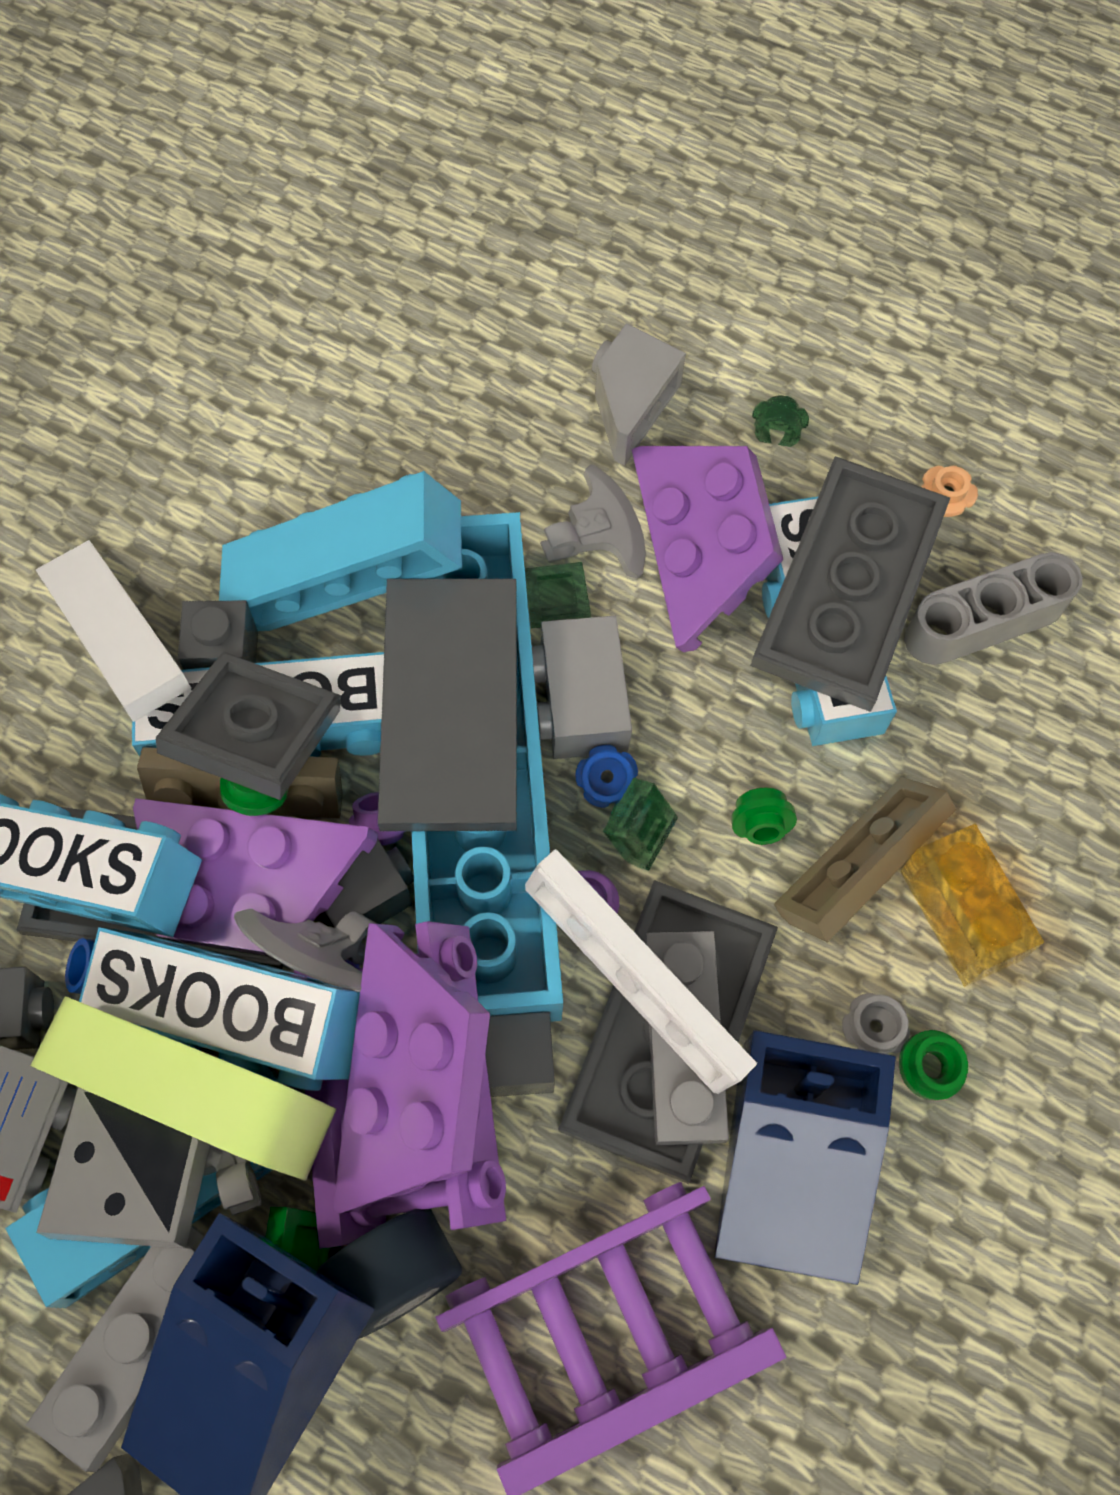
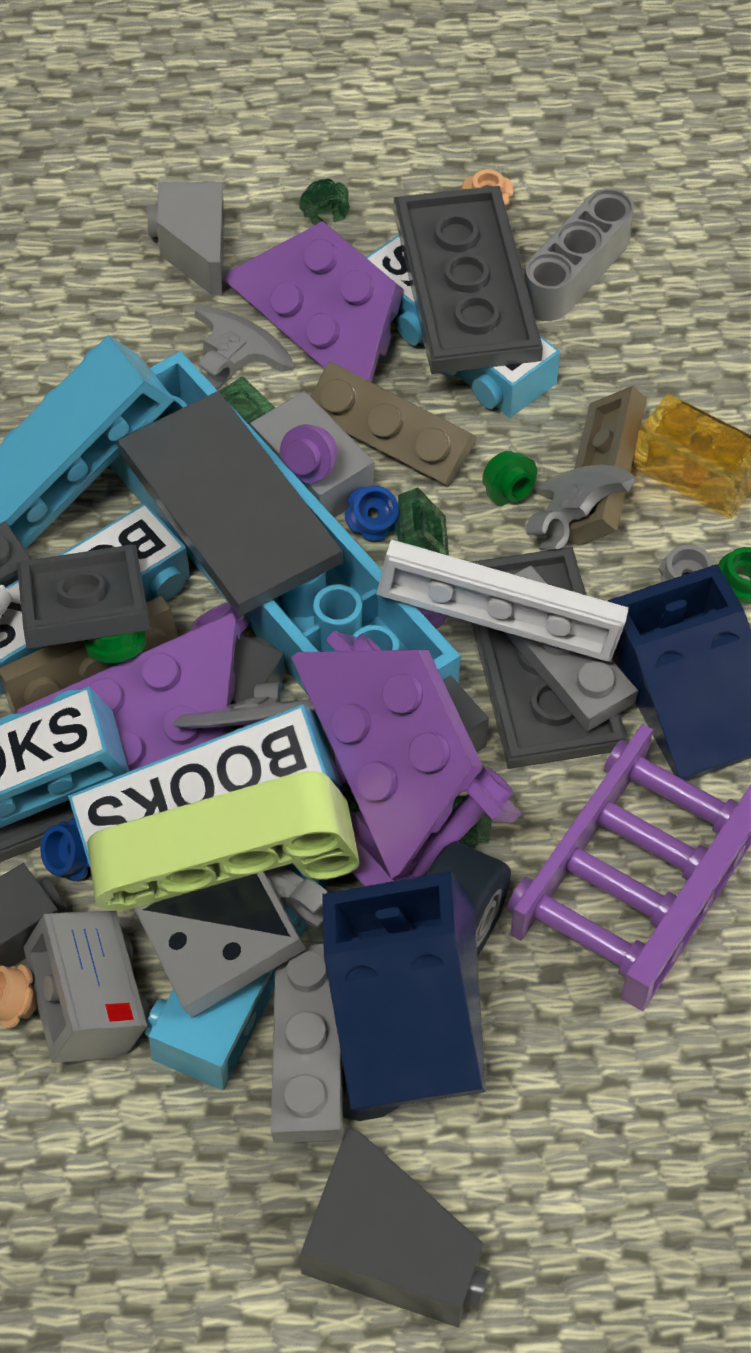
camera: 30 degrees left, 10 degrees down
none -> medium lavender plate [280,424,337,483]
none -> dark tan plate [310,361,477,486]
none -> light grey piece [526,464,636,550]

